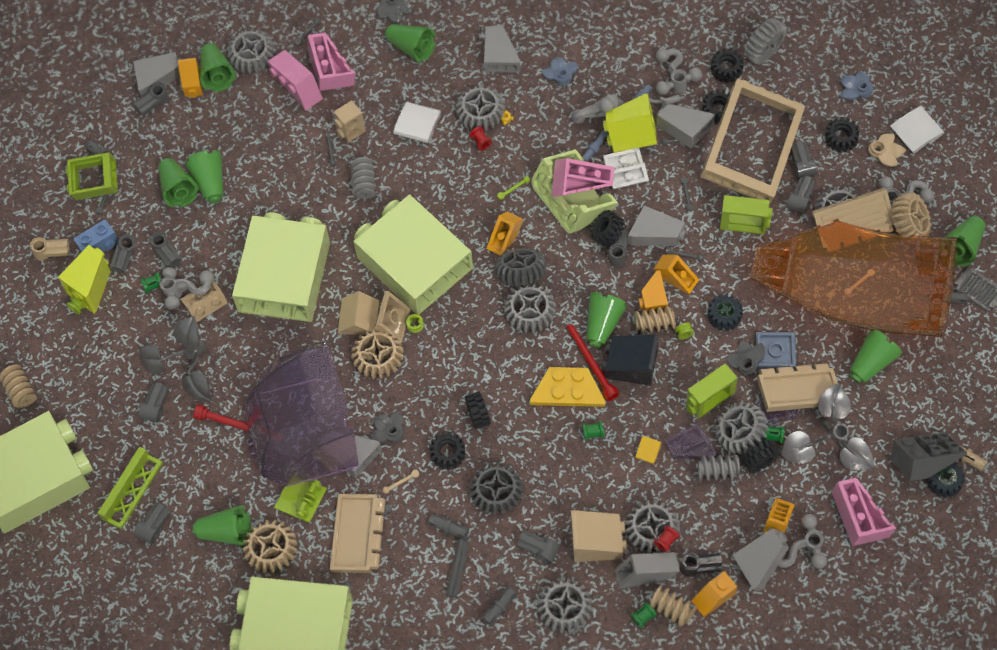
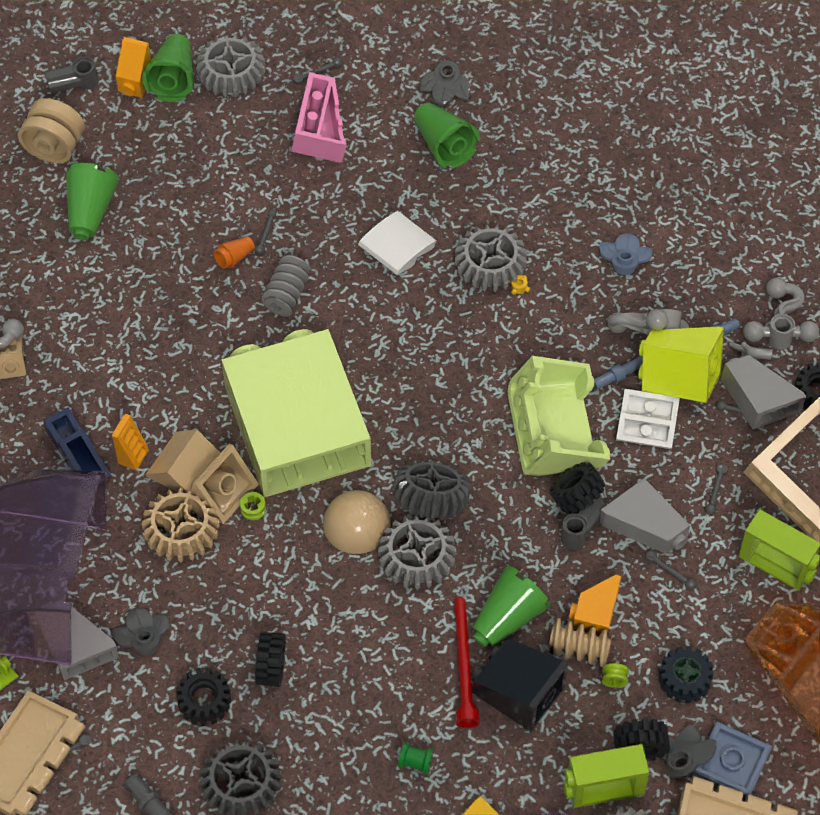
camera: 20 degrees right, 5 degrees down
light grey slope [133,52,181,97] -> none
bright green cone [158,158,199,208] -> none
yellowish green brick [232,212,330,322] -> none
bright pink wedge [268,50,323,111] -> none
tan brick [334,100,366,143] -> none
tan hinge [382,470,419,494] -> none
red bush [469,126,492,151] -> none
light grey slope [484,26,521,72] -> none
light orange slope [486,211,524,255] -> none
lime hinge [497,176,530,200] -> none
yellow wing [530,367,605,407] -> none
bright pink wedge [551,158,614,197] -> none
light orange slope [653,255,699,294] -> none
none -> tan wheel [17,98,85,164]
none -> dark blue slope [43,407,111,491]
none -> light orange slope [112,413,149,470]
none -> orange cone [214,236,255,269]
none -> tan piece [323,490,391,554]
none -> black tyre [613,718,670,761]

